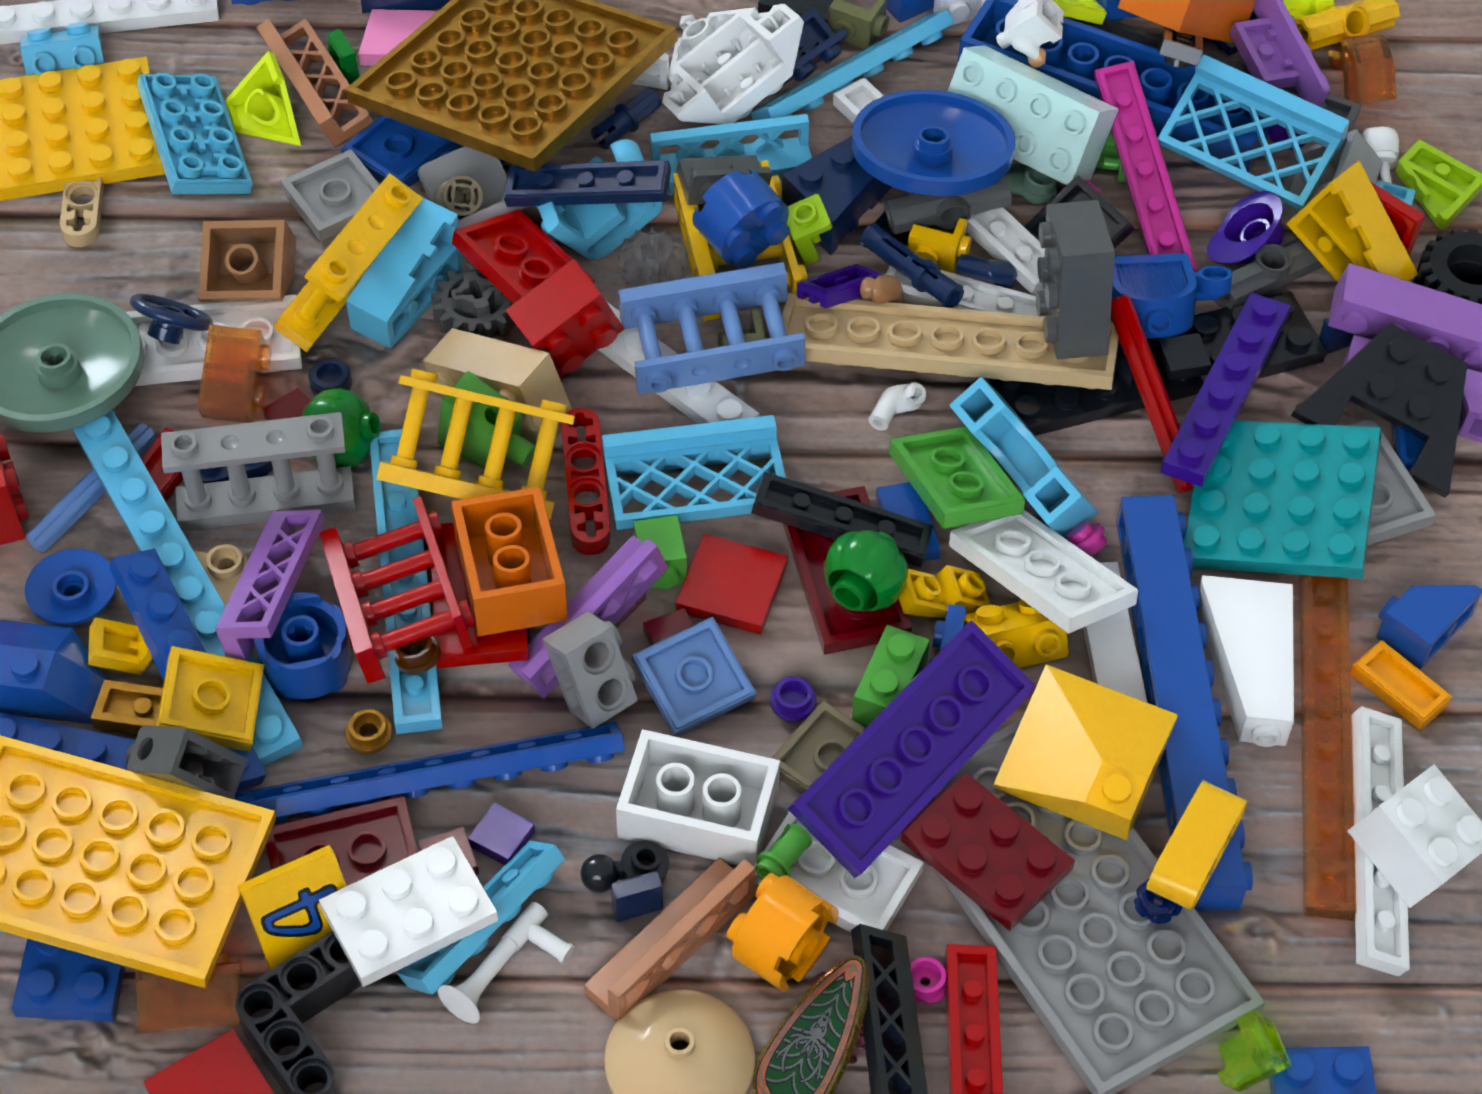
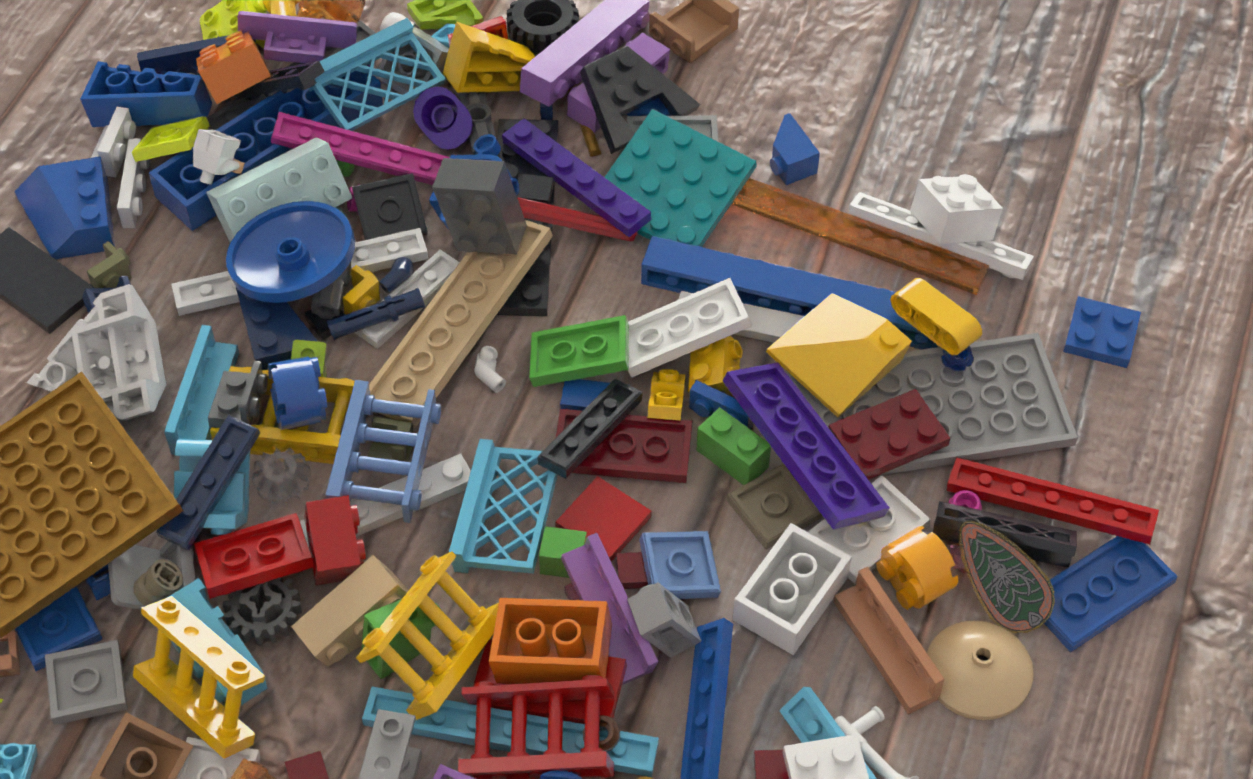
camera: 70 degrees left, 0 degrees up
green plant [302,388,381,468] -> none
dark blue tile [308,358,352,396] -> none
tile [468,803,535,865] -> none
red beam [561,408,611,555] -> none
black plate [580,841,669,893] -> none
dark blue tile [611,871,663,922] -> none
medium azure plate [750,9,954,120] -> none
bright green pin [755,823,812,880] -> none
dark purple plate [770,677,816,722] -> none
dark purple tile [797,264,883,309] -> none
green plant [824,530,908,612] -> none
medium nougat arm [860,275,905,304] -> none
medium azure arch [949,377,1099,540] -> none
dark pink plate [1066,521,1107,556] -> none
white slope [1196,575,1294,747] -> none
clear neon green panel [1217,1010,1292,1092] -> none
light orange tile [1349,640,1453,731] -> none

